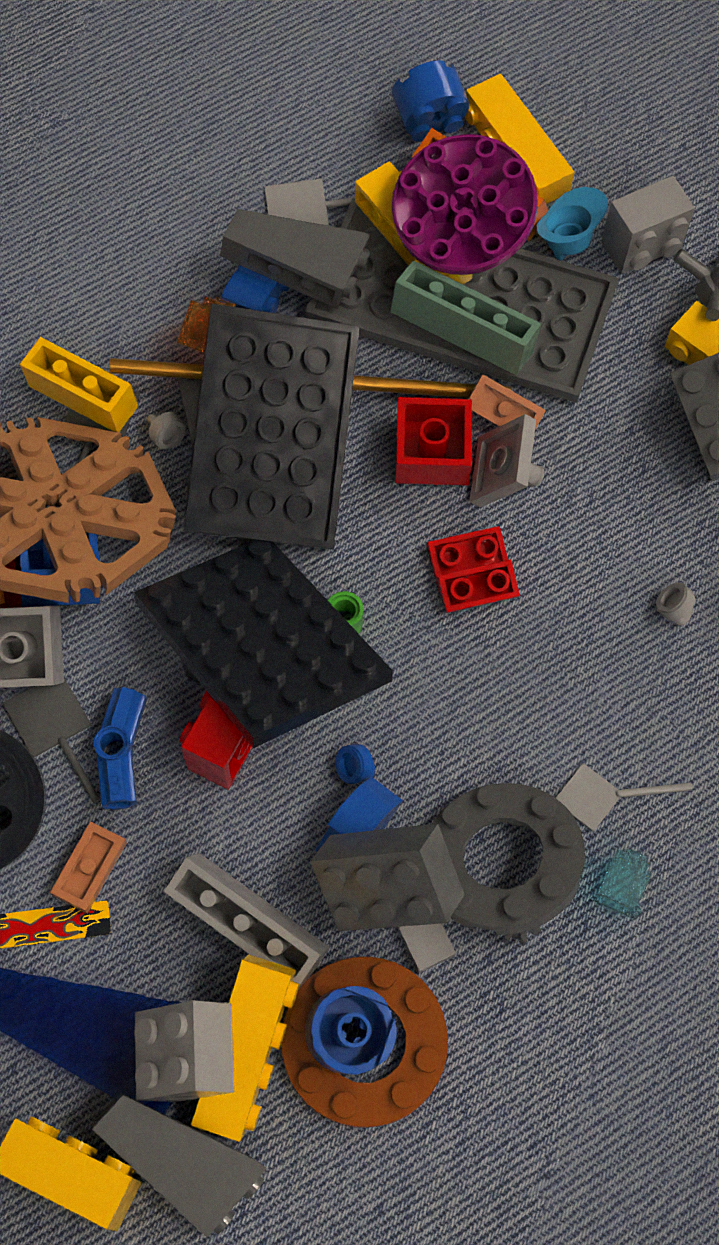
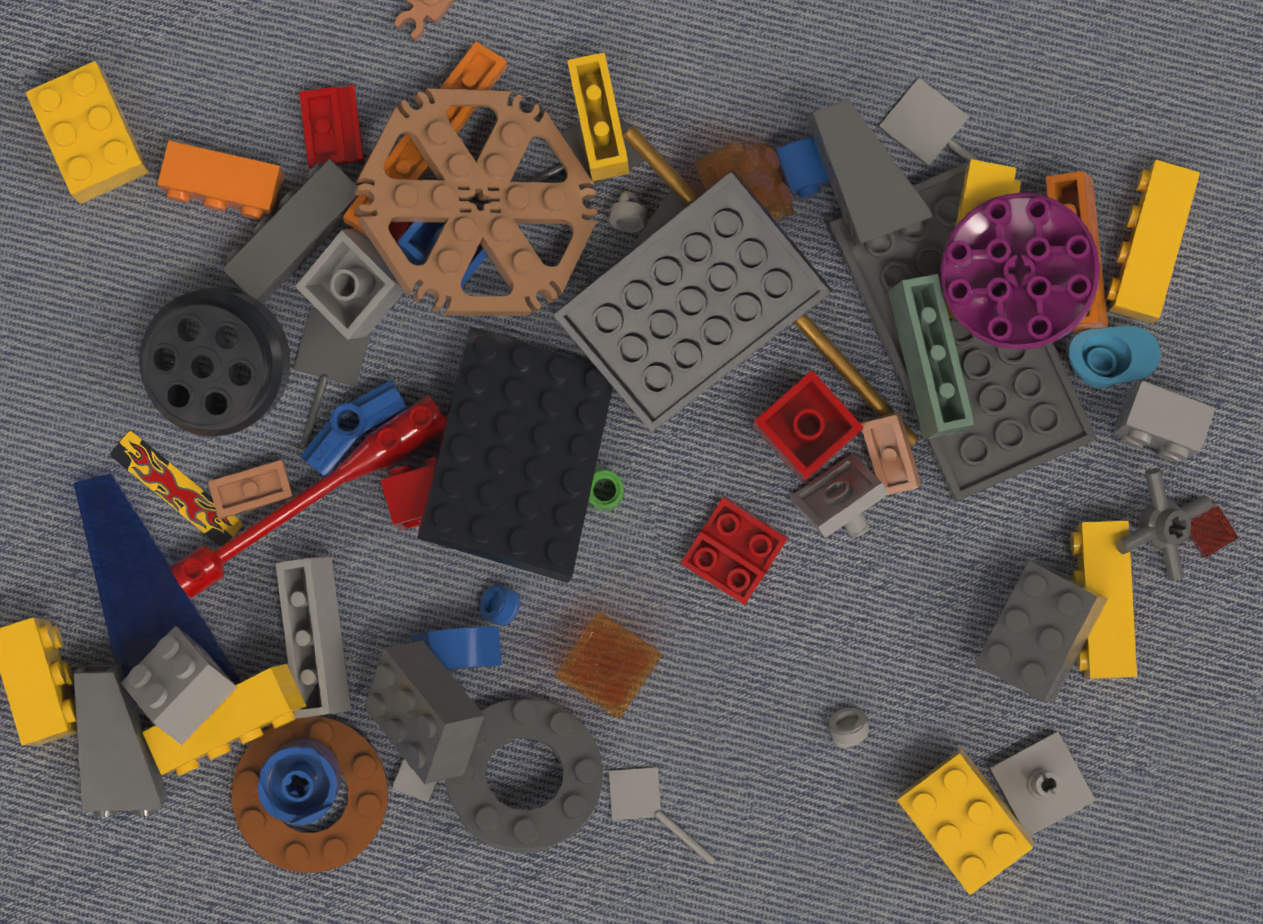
camera: 50 degrees right, 15 degrees up
blue brick [392,60,470,142] -> none
clear light blue window [594,849,652,920] -> none
none -> red bar [170,394,446,599]
none -> clear orange brick [555,611,663,720]

